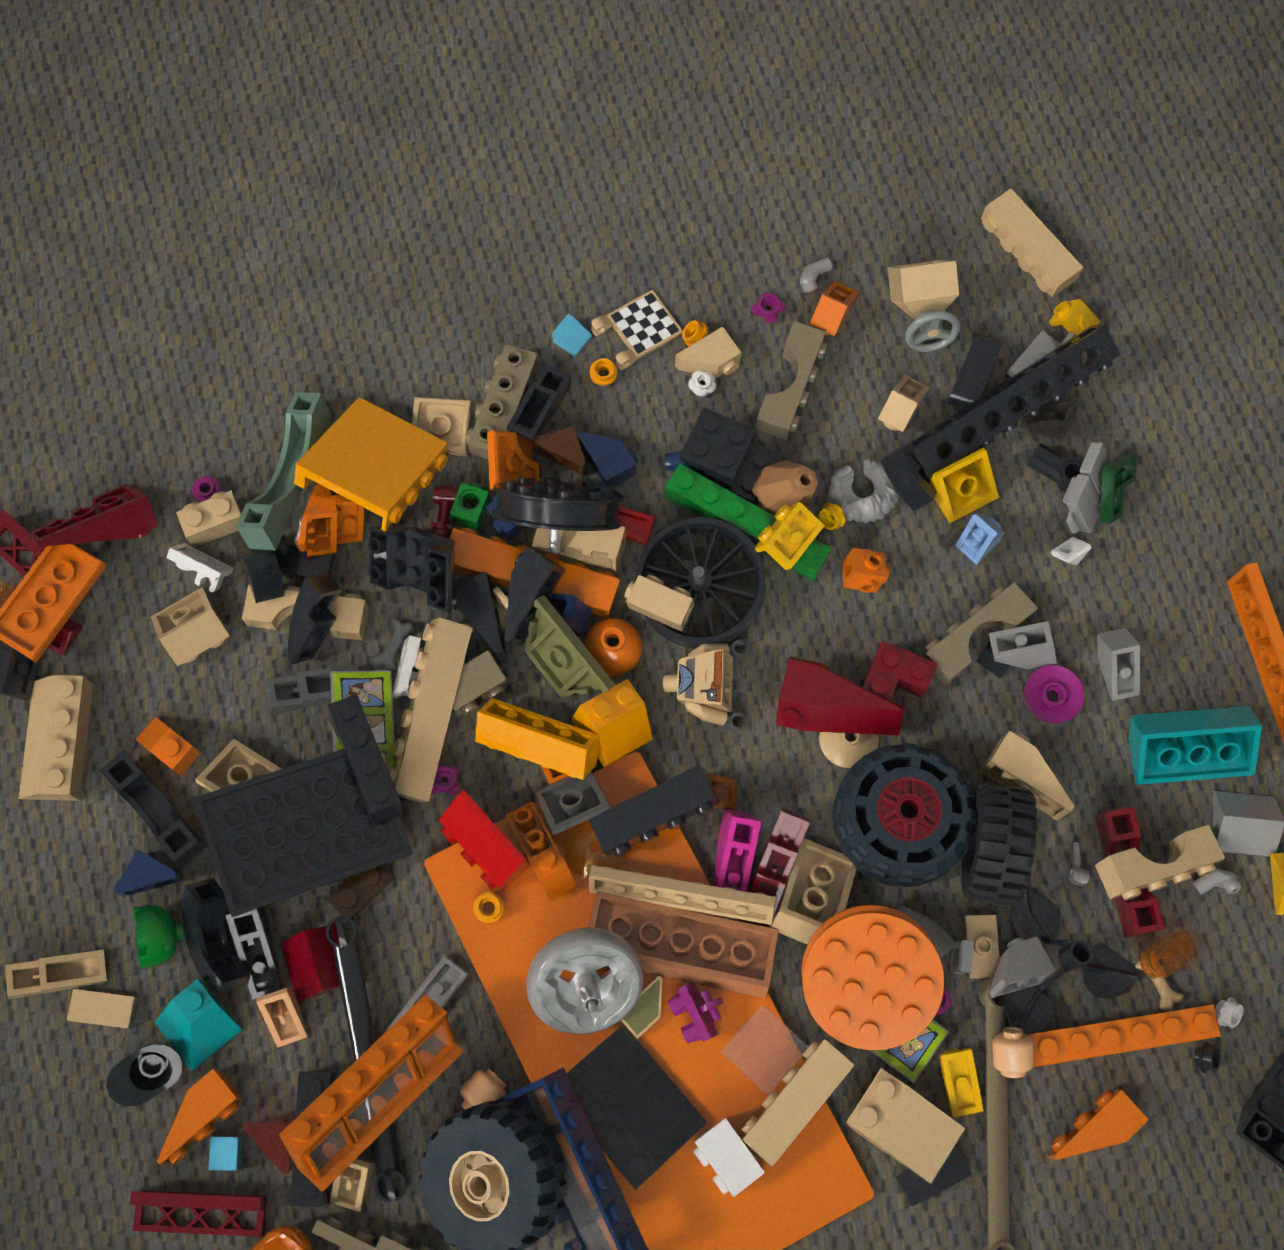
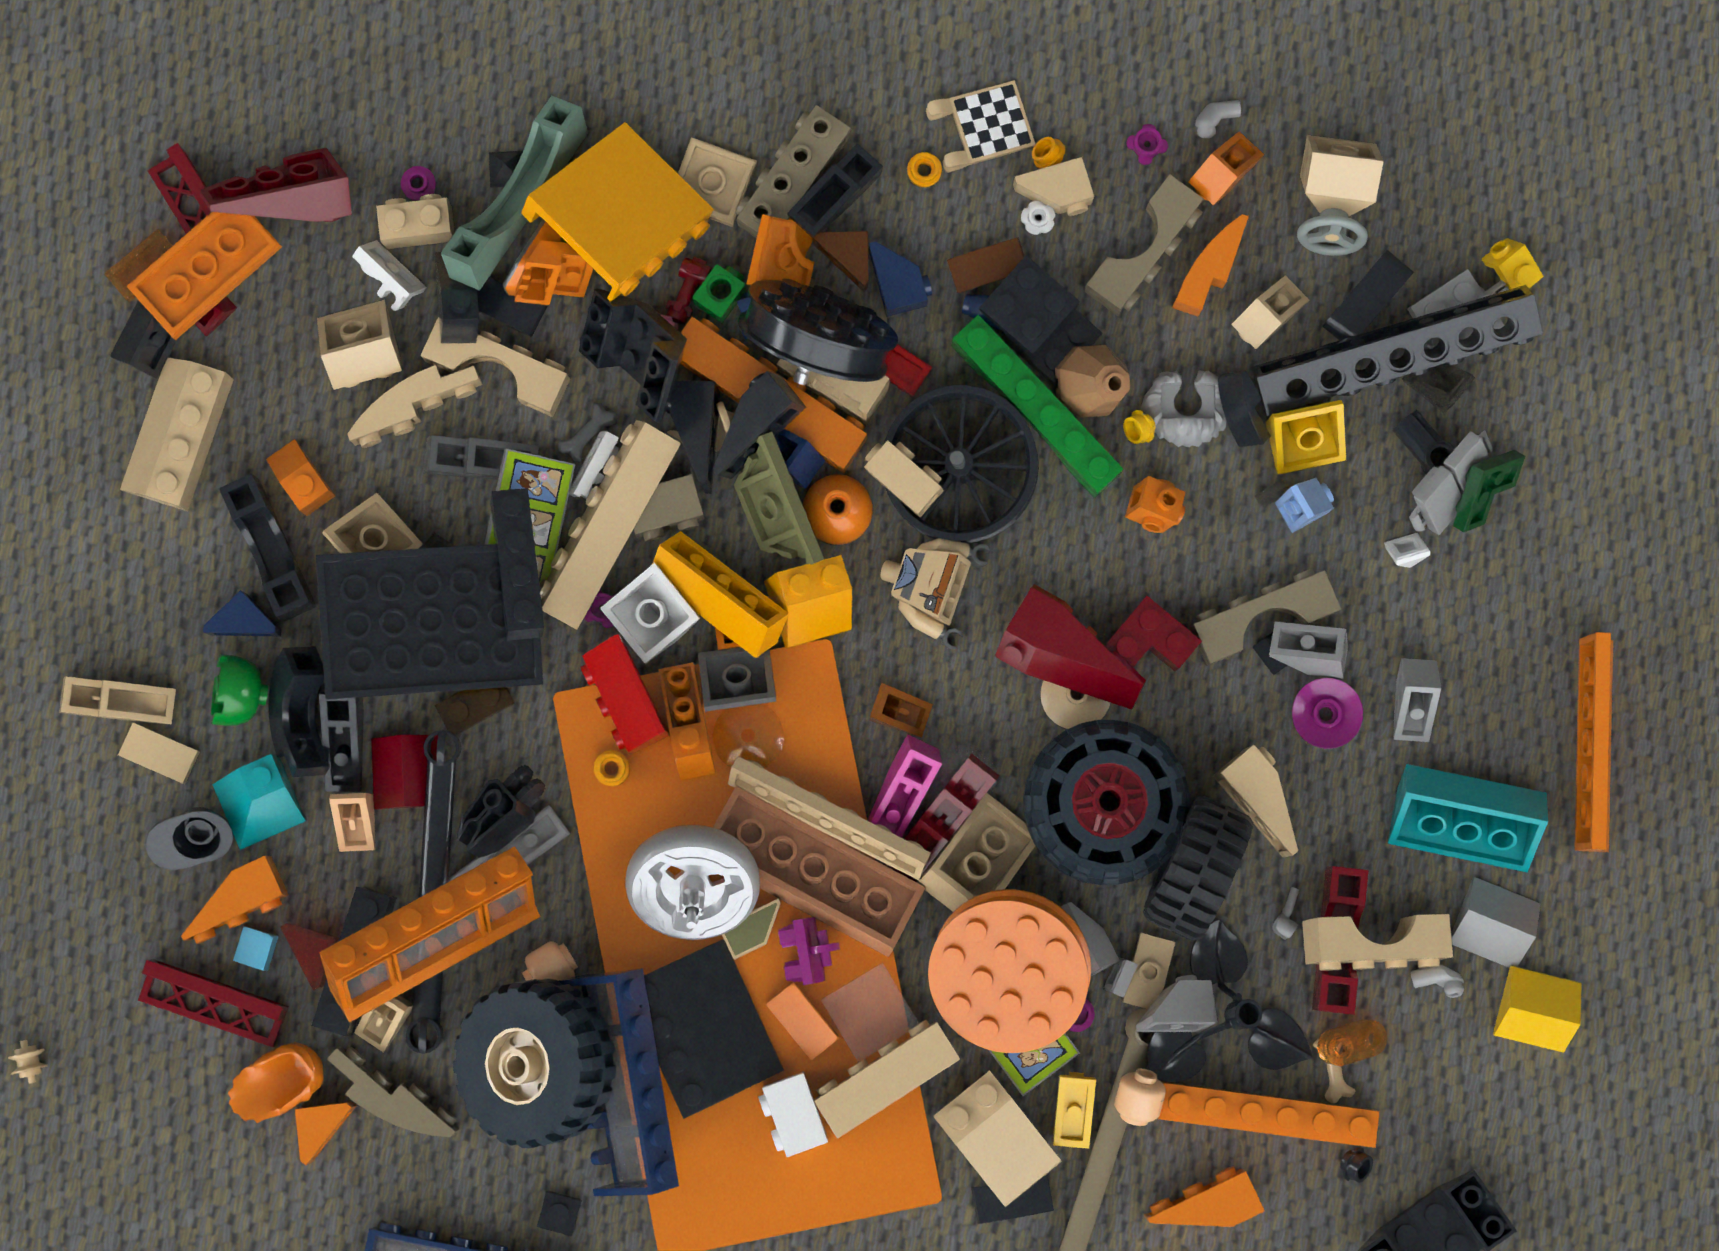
camera: 15 degrees right, 10 degrees up
black slope [288,572,342,665] -> none
medium azure slope [552,314,592,357] -> none
black brick [589,765,720,857] -> none
yellow bracket [754,502,825,570] -> none
tan brick [981,188,1084,298] -> none
white plate [1215,997,1244,1028] -> none
none -> tan slope [347,365,483,448]
none -> black hinge [457,765,546,858]
none -> black slope [489,151,523,188]
none -> white slope [600,563,700,663]
none -> orange slope [766,982,839,1060]
none -> reddish brown slope [947,237,1025,293]
none -> orange slope [1172,214,1249,317]

